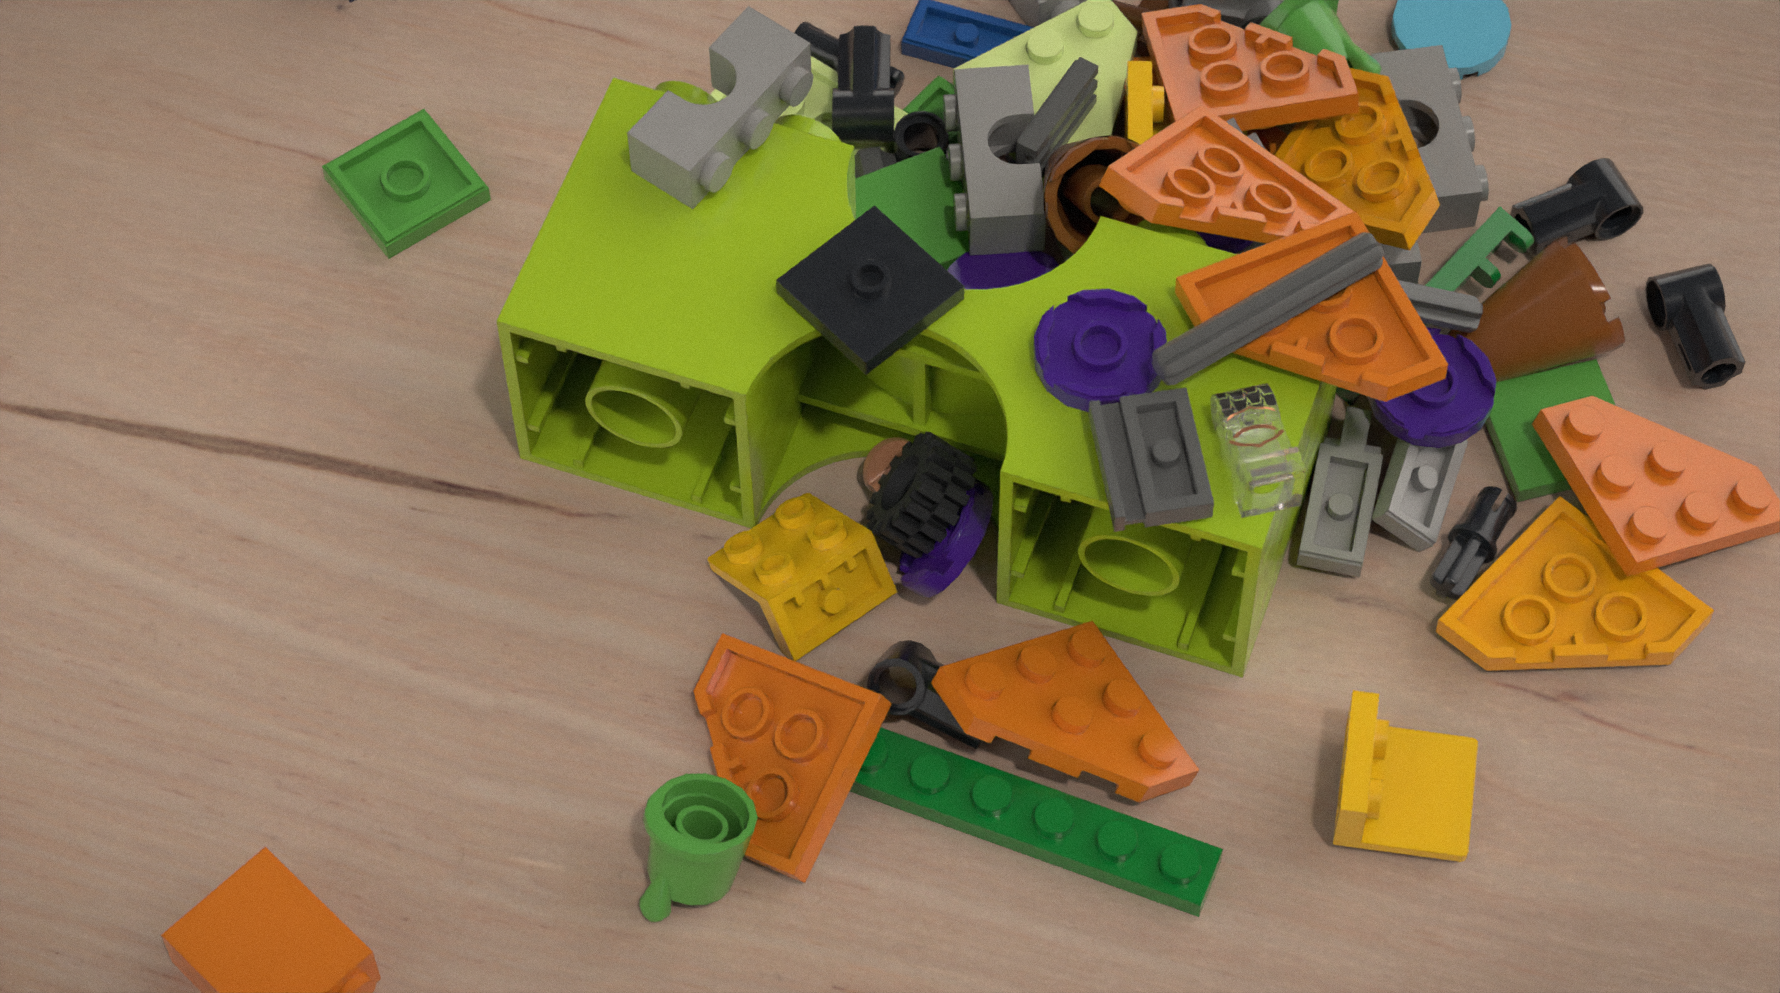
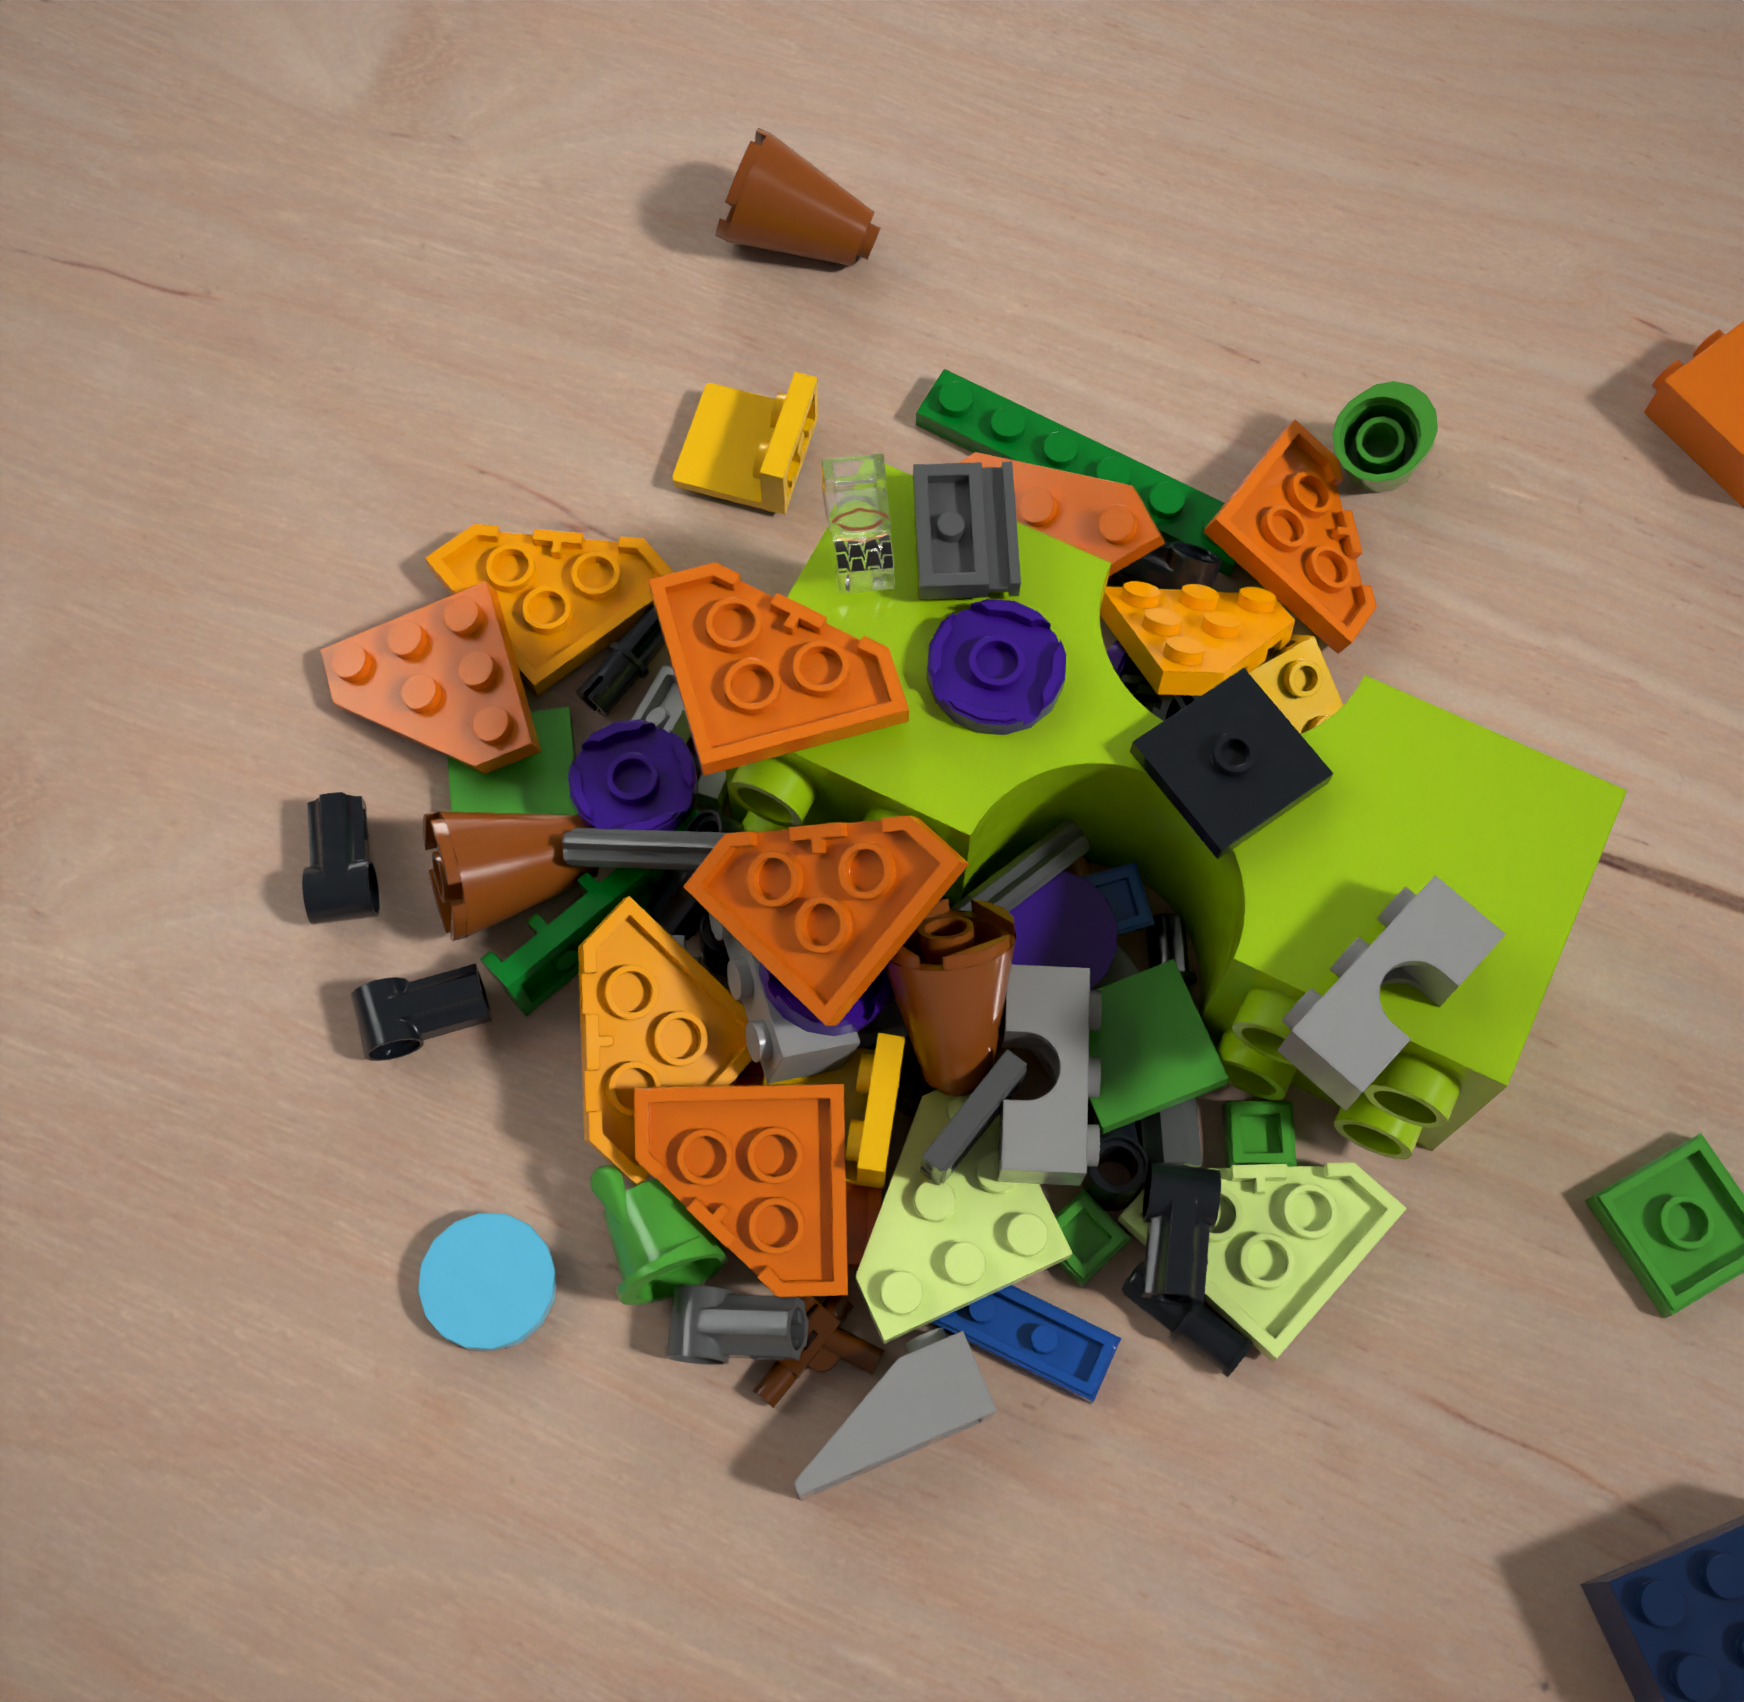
camera: 175 degrees left, 10 degrees up
dark grey axle [1151,232,1385,385] -> none
light grey arch [1371,45,1489,233] -> none
none -> light orange plate [1100,581,1295,696]

